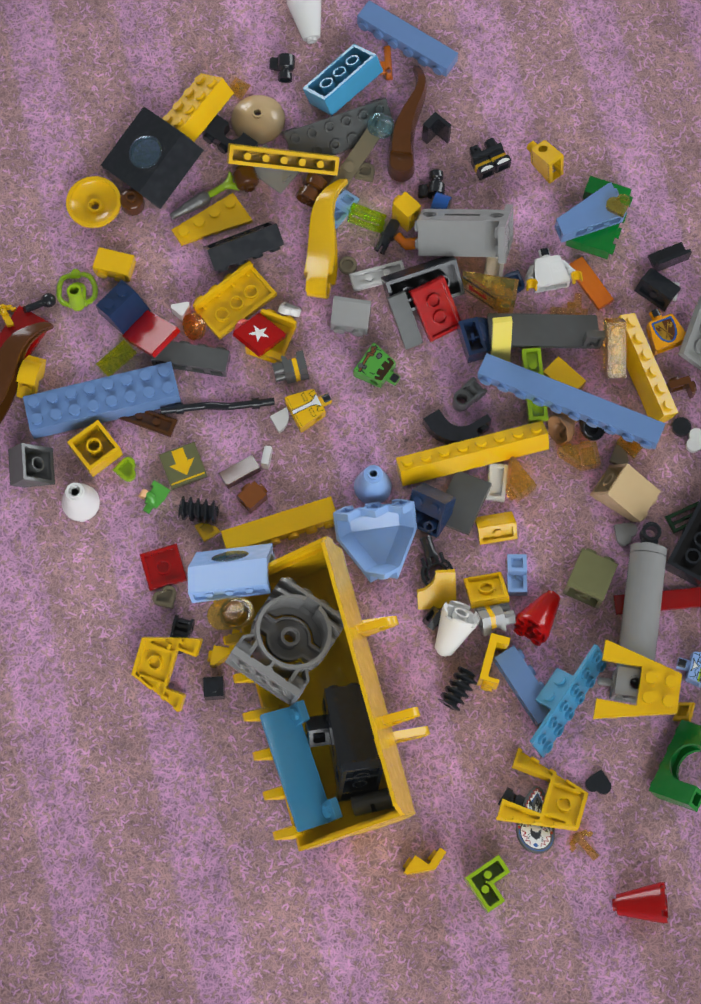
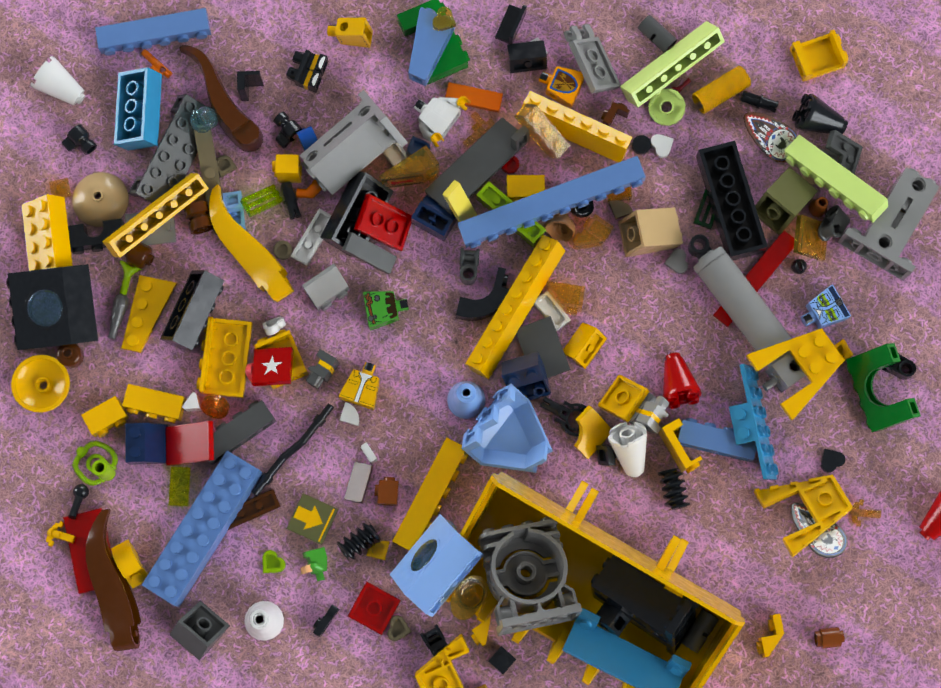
camera: 45 degrees left, 5 degrees up
yellow brick [67,420,123,477] -> none
lime brick [464,855,510,914] -> none
black wheel [498,787,525,806] -> none
light blue slope [507,554,527,596] -> none
olive slope [563,548,618,609] -> none
none -> yellow brick [122,384,187,424]
none -> black plate [313,604,340,637]
none -> red tile [501,156,519,174]
none -> dark orange brick [814,627,845,649]

